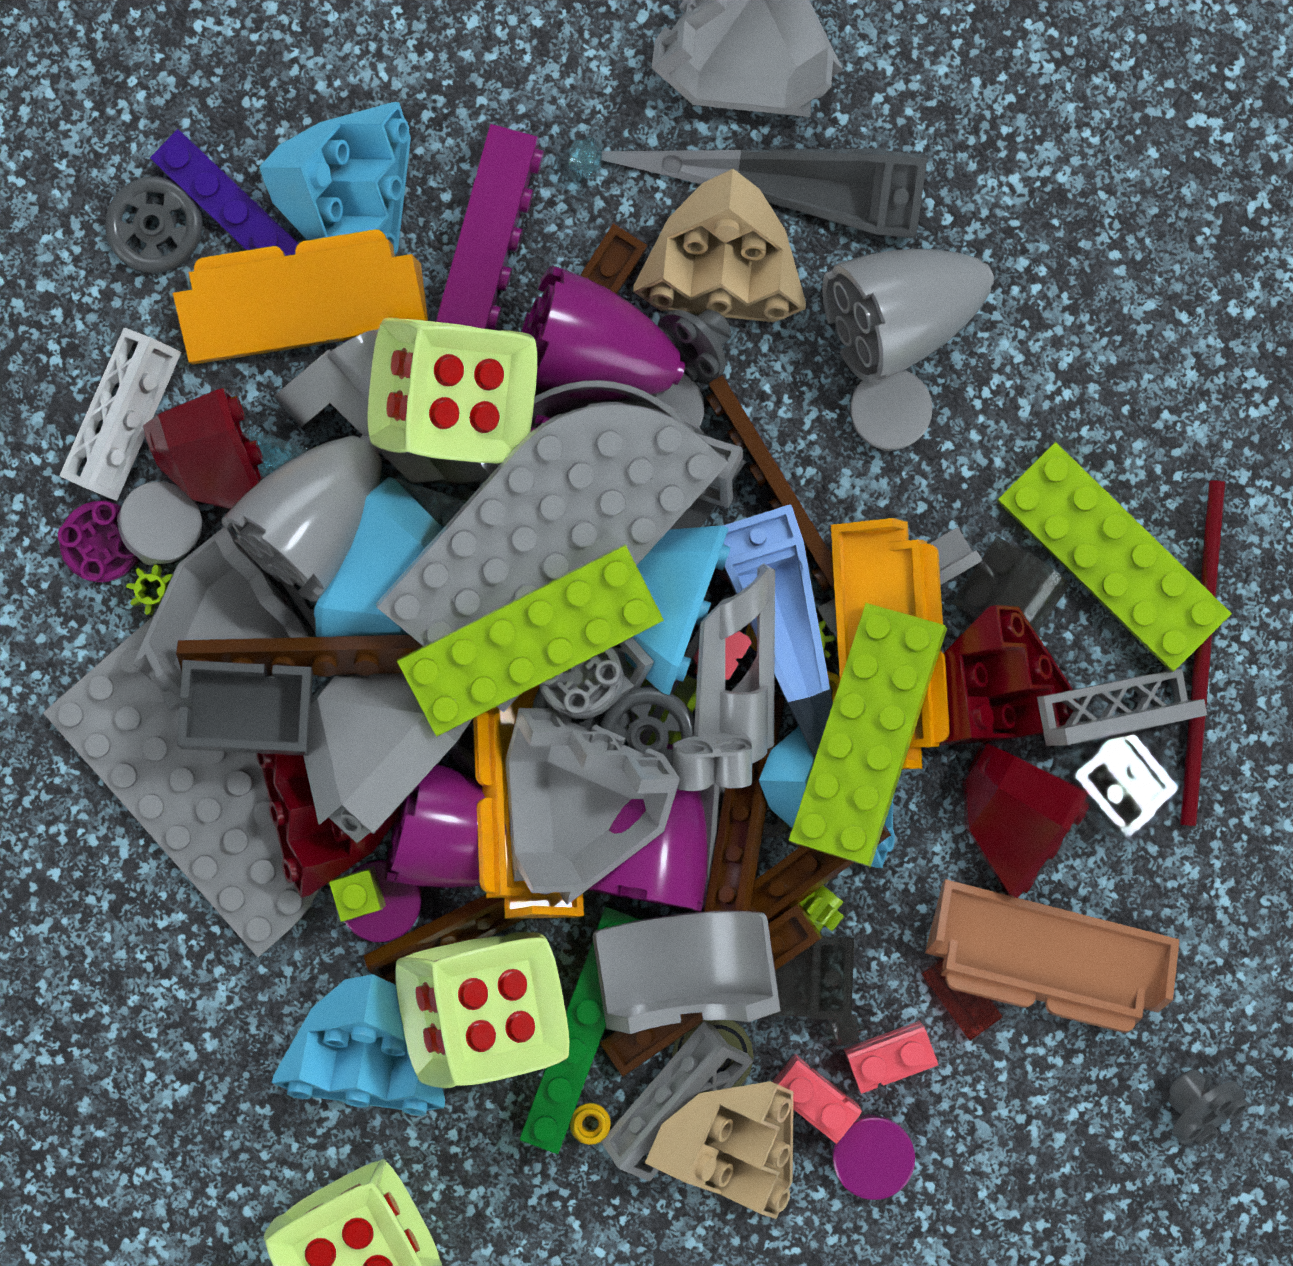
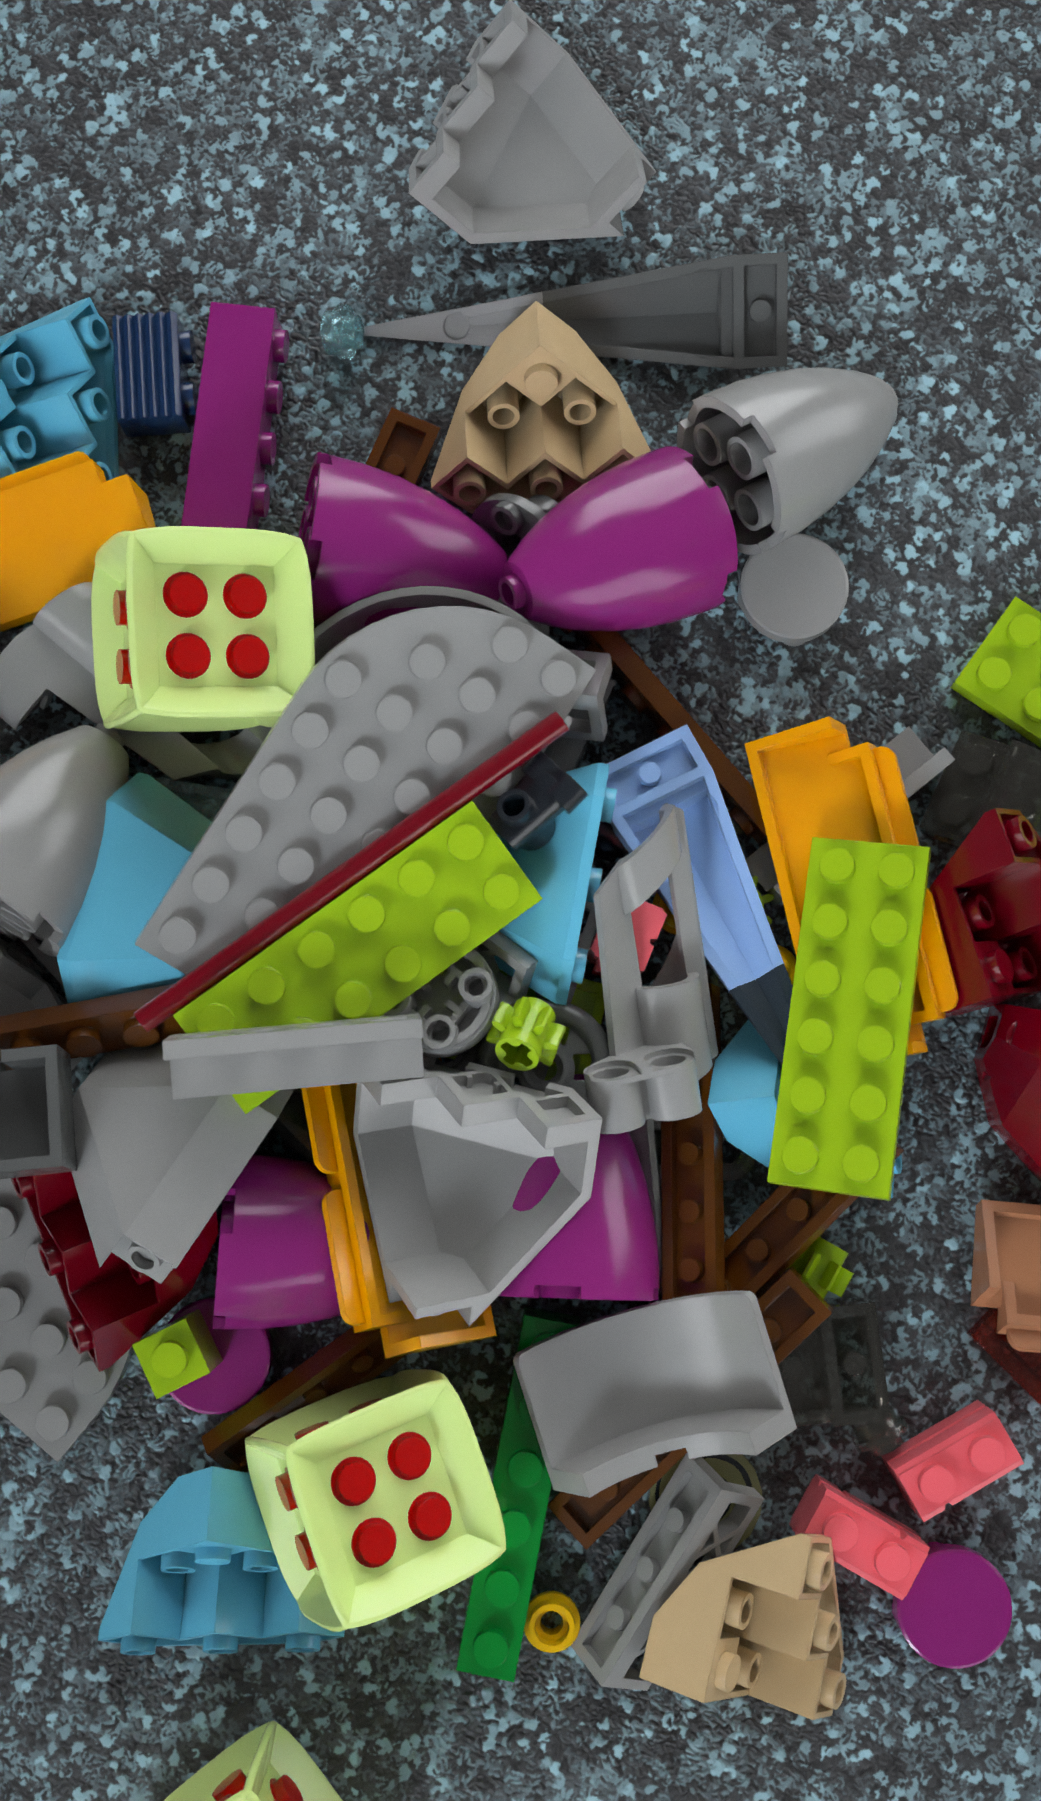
camera: 10 degrees left, 5 degrees down
none -> dark blue brick [112,311,198,437]
none -> dark red piece [134,711,569,1032]
none -> light grey fence [162,1013,425,1100]
none -> lime gear [486,996,565,1071]
none -> black plate [487,751,588,852]
none -> magenta cylinder [498,446,738,631]

